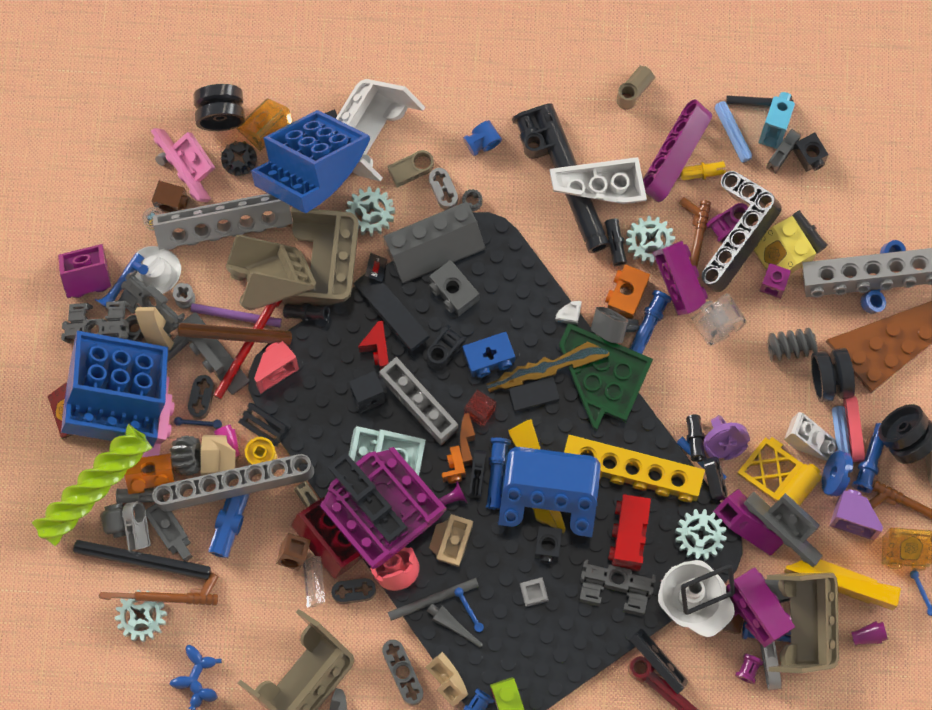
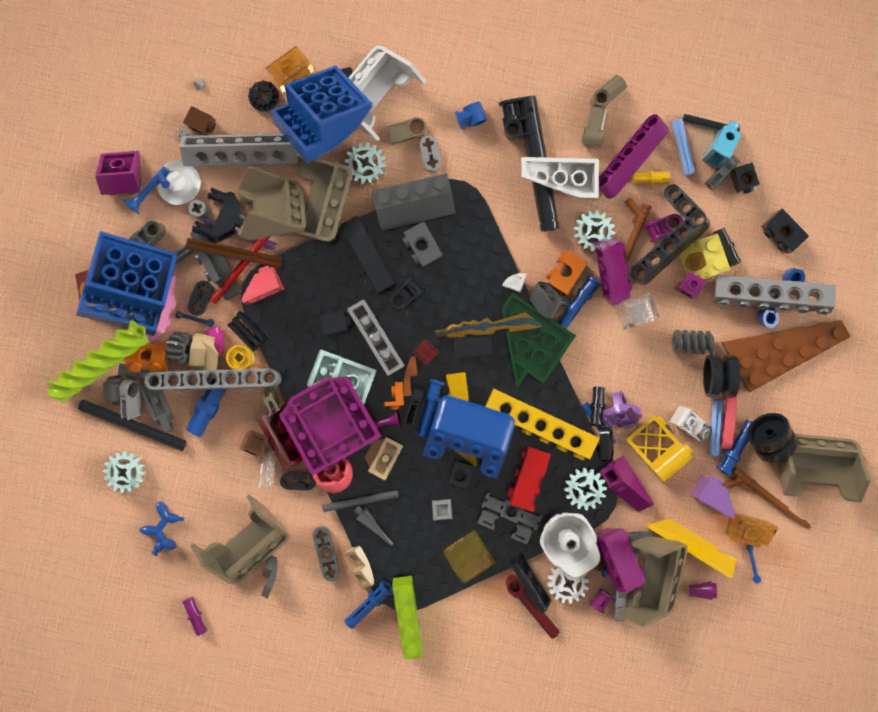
camera: 10 degrees right, 15 degrees up
dark grey piece [61,301,130,343] -> none
dark orange piece [99,573,219,606] -> none
dark grey piece [118,271,185,338] -> none
tan slope [135,307,174,350] -> none
bright pink bracket [151,128,215,202] -> none
black wheel [193,84,245,131] -> none
black pin [283,303,330,321] -> none
black slope [328,453,408,544] -> none
red slope [358,321,389,370] -> none
black sticker [365,253,387,282] -> none
blue hinge [454,587,484,632] -> none
dark grey bush [462,189,482,212] -> none
blue brick [463,332,515,378] -> none
black pin [604,218,627,266] -> none
black piece [681,565,735,615] -> none
dark grey bracket [744,492,822,567] -> none
blue tile [821,450,853,497] -> none
none -> black connector [192,187,246,243]
none -> clear yellow slope [443,530,496,583]
none -> white gear [547,566,589,604]
none -> dark tan piece [581,107,607,147]
none -> black brick [761,208,809,254]

